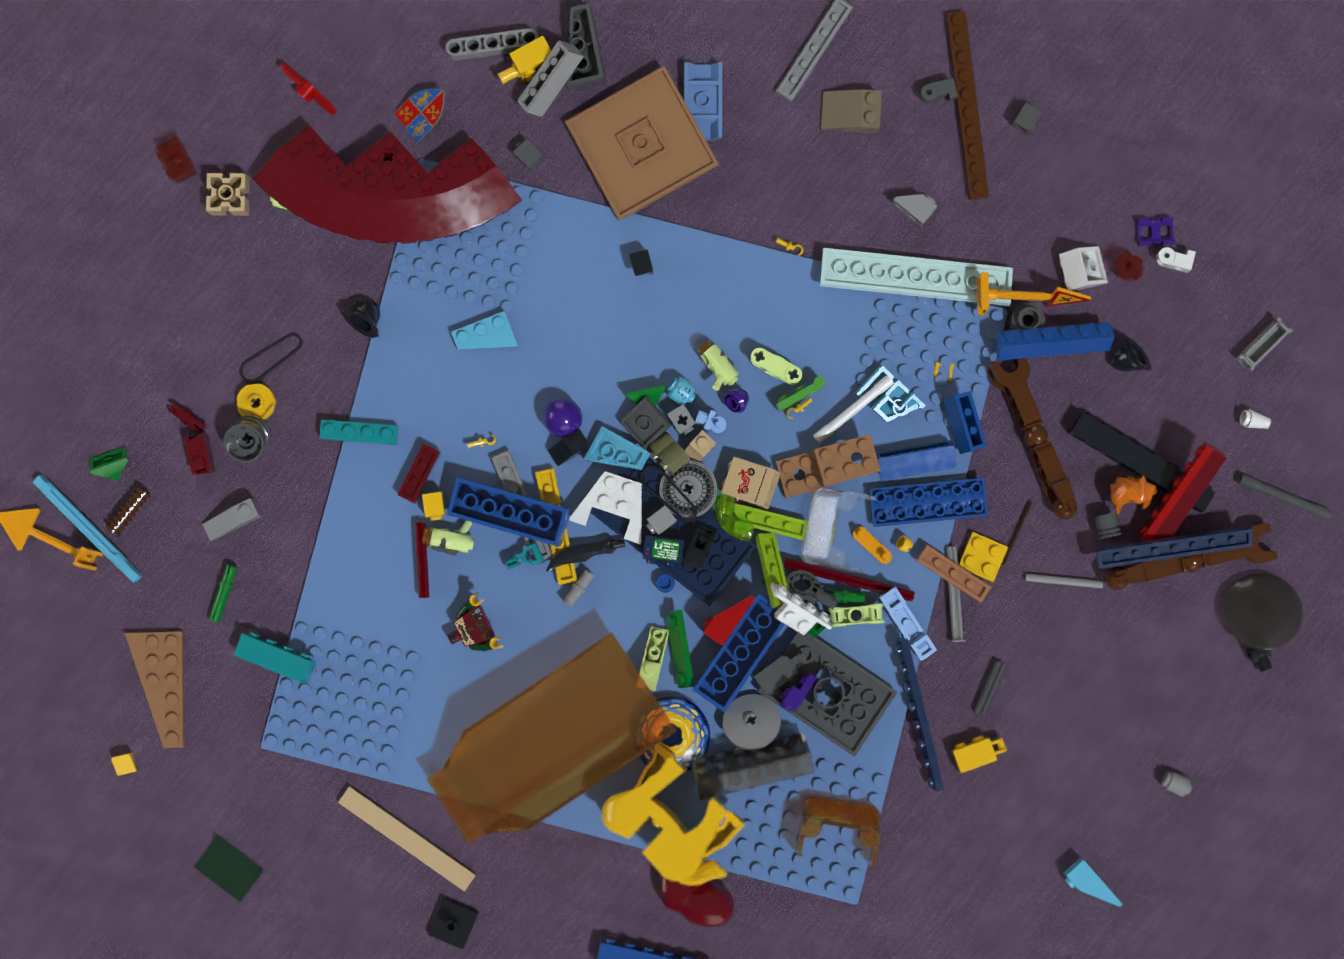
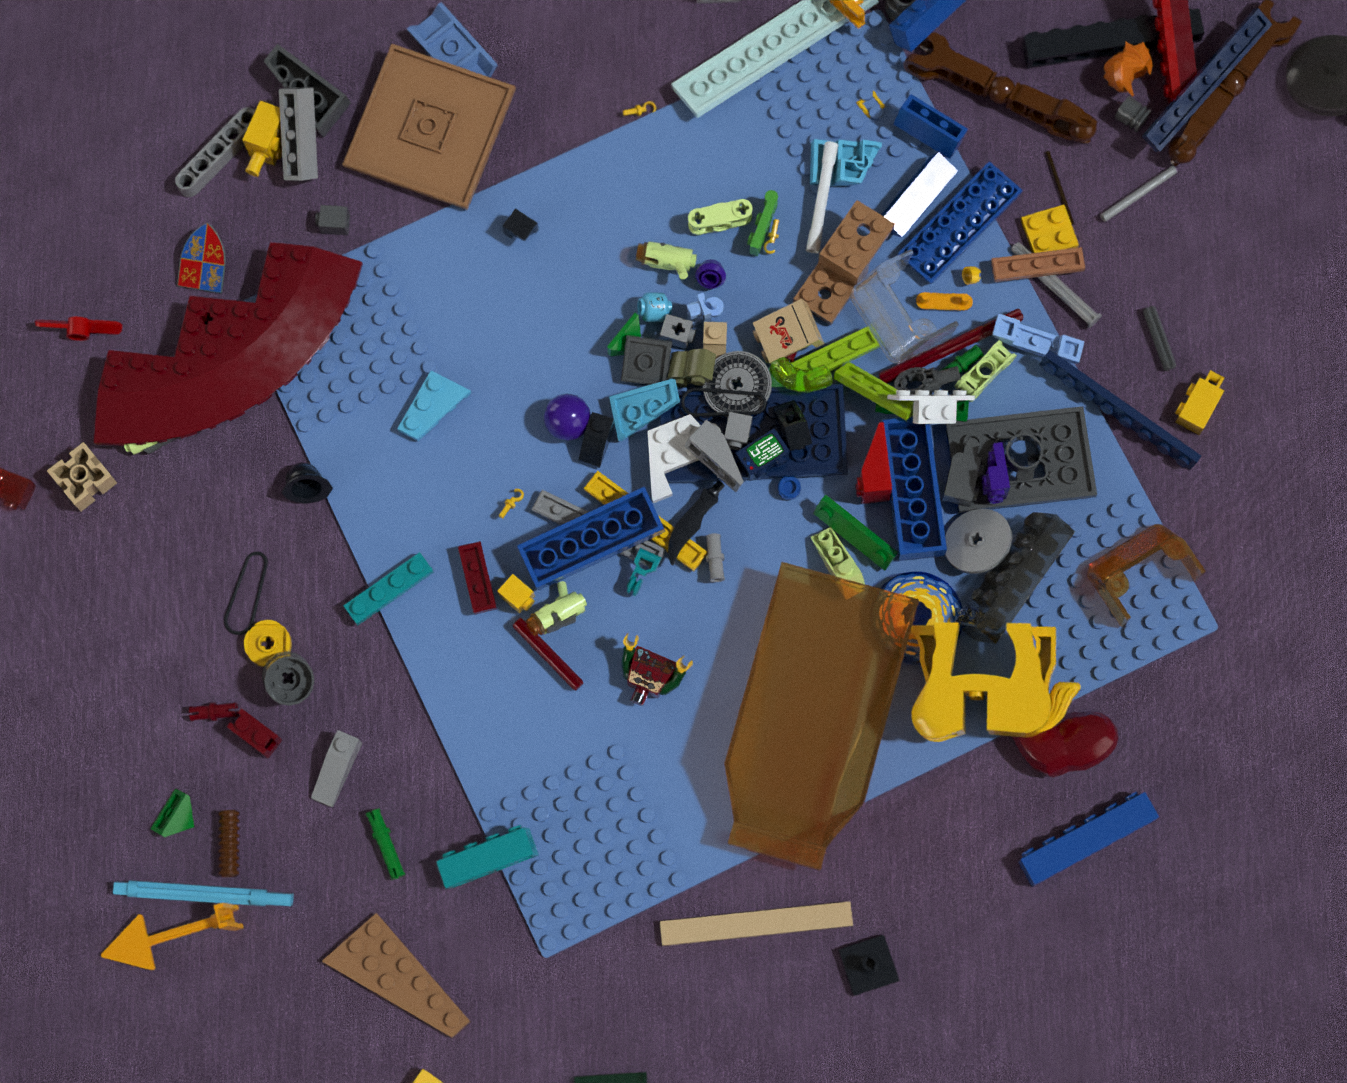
camera: 40 degrees left, 10 degrees down
none -> light grey slope [684,420,744,492]

